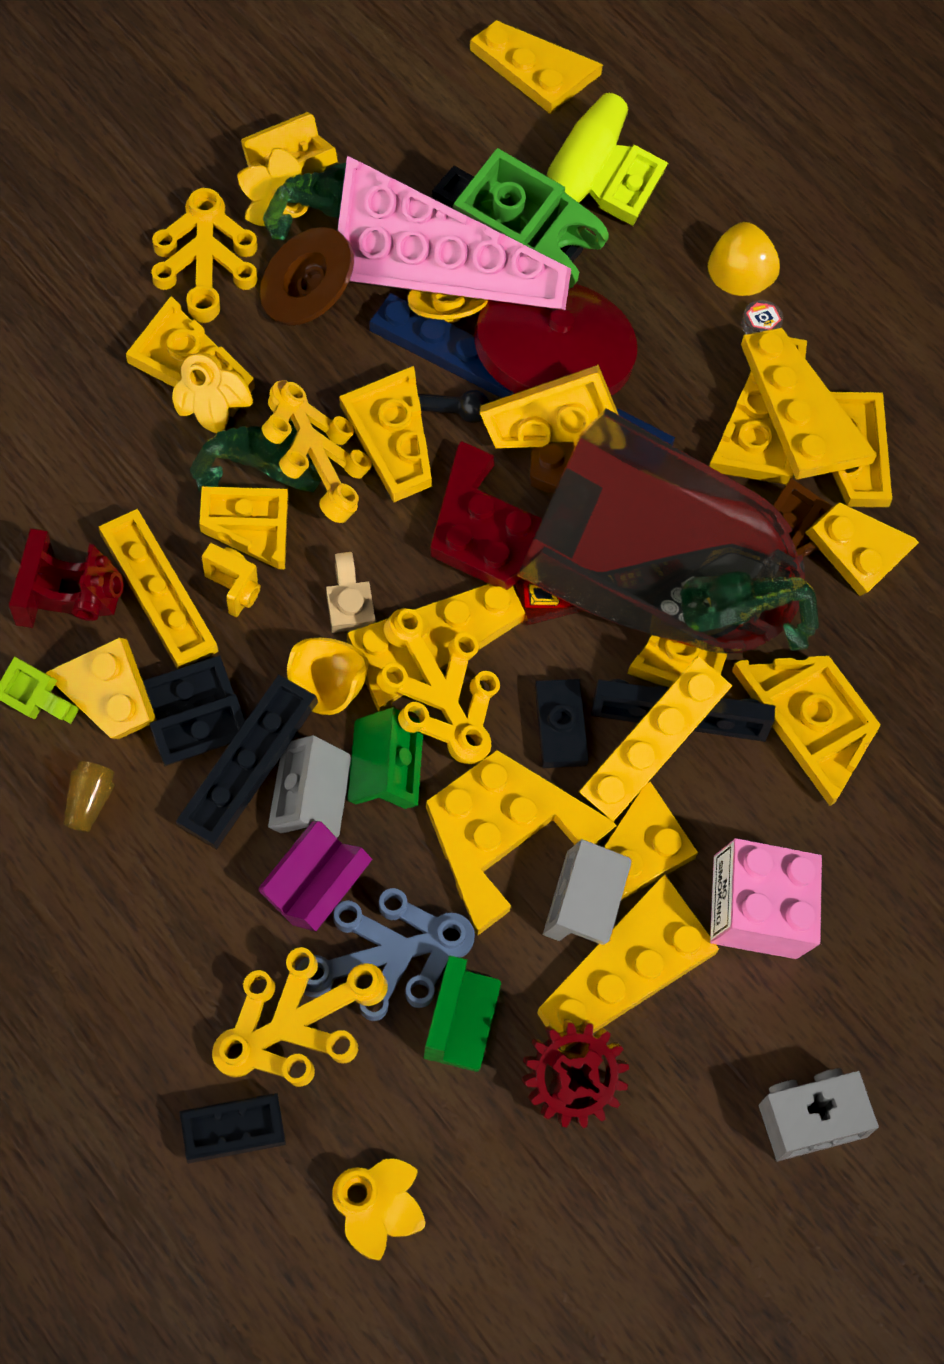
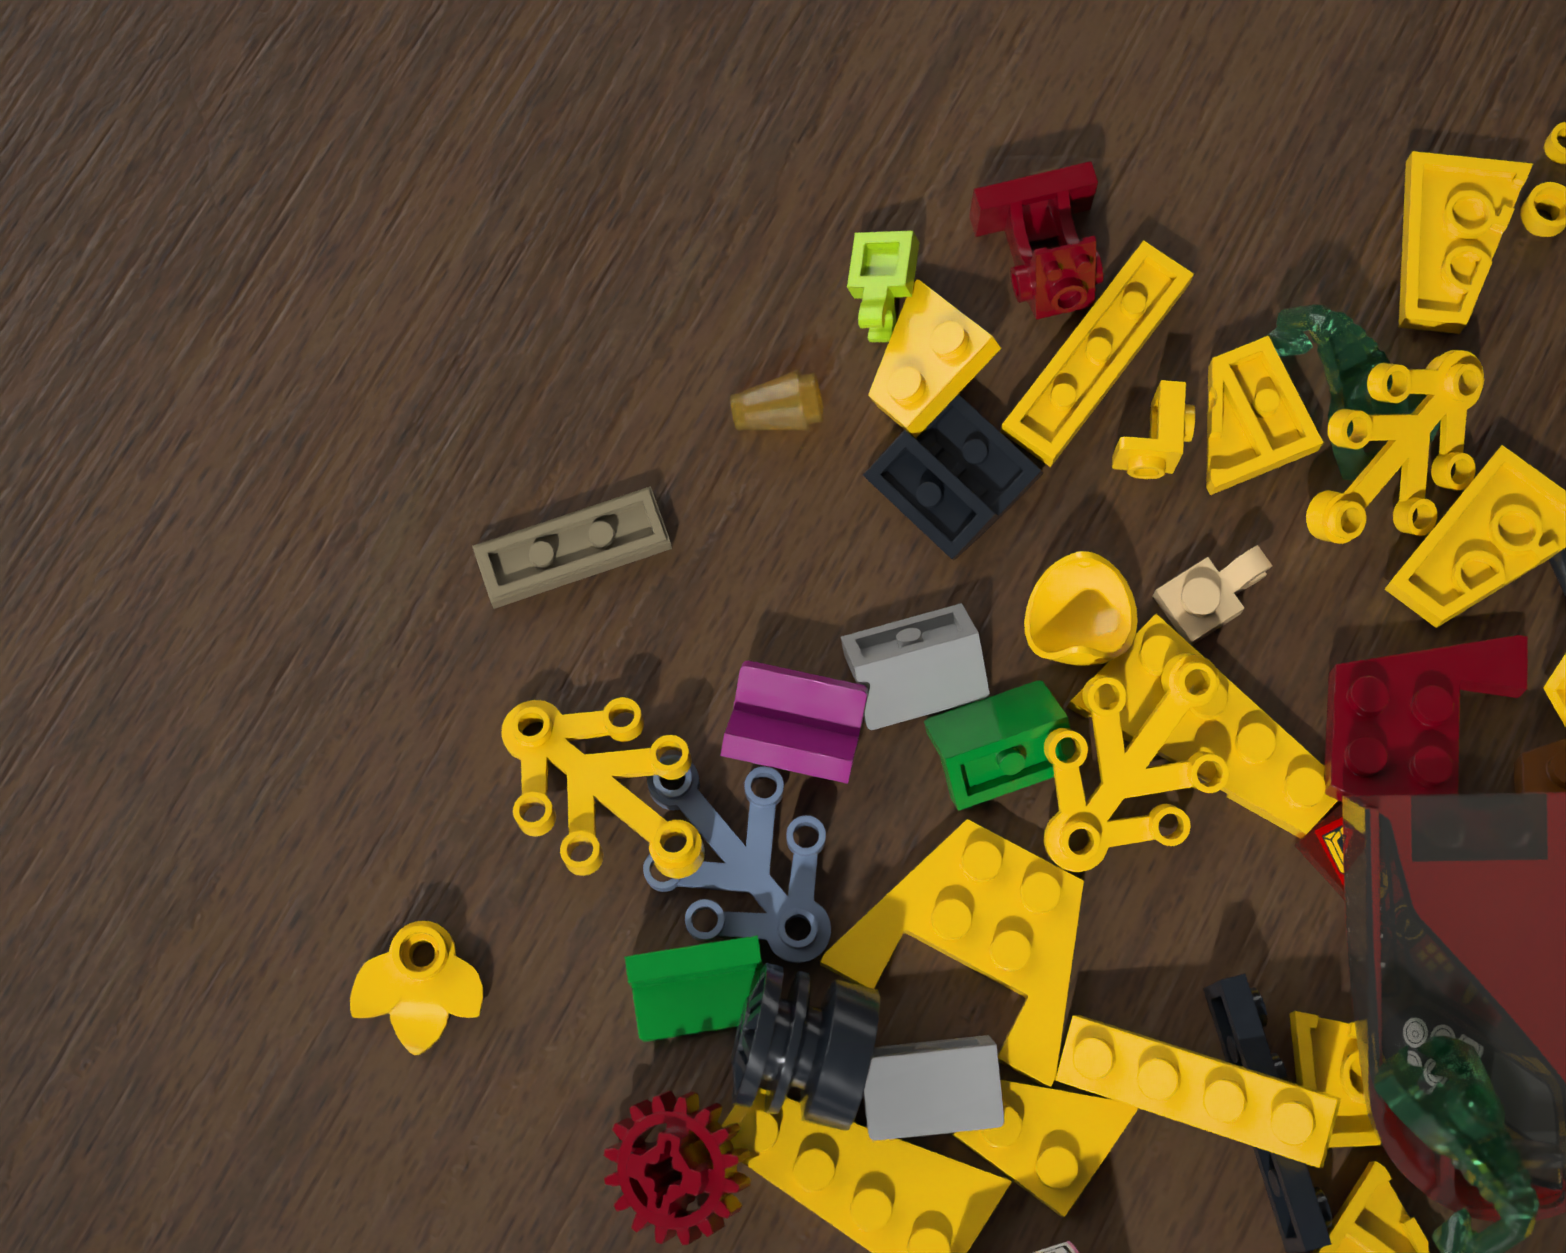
camera: 75 degrees right, 10 degrees up
yellow plate [172,352,253,434] -> none
black plate [176,674,318,850] -> none
black plate [179,1093,286,1164] -> none
black plate [535,679,589,768] -> none
none -> dark tan tile [472,486,672,609]
none -> black wheel [731,963,880,1131]

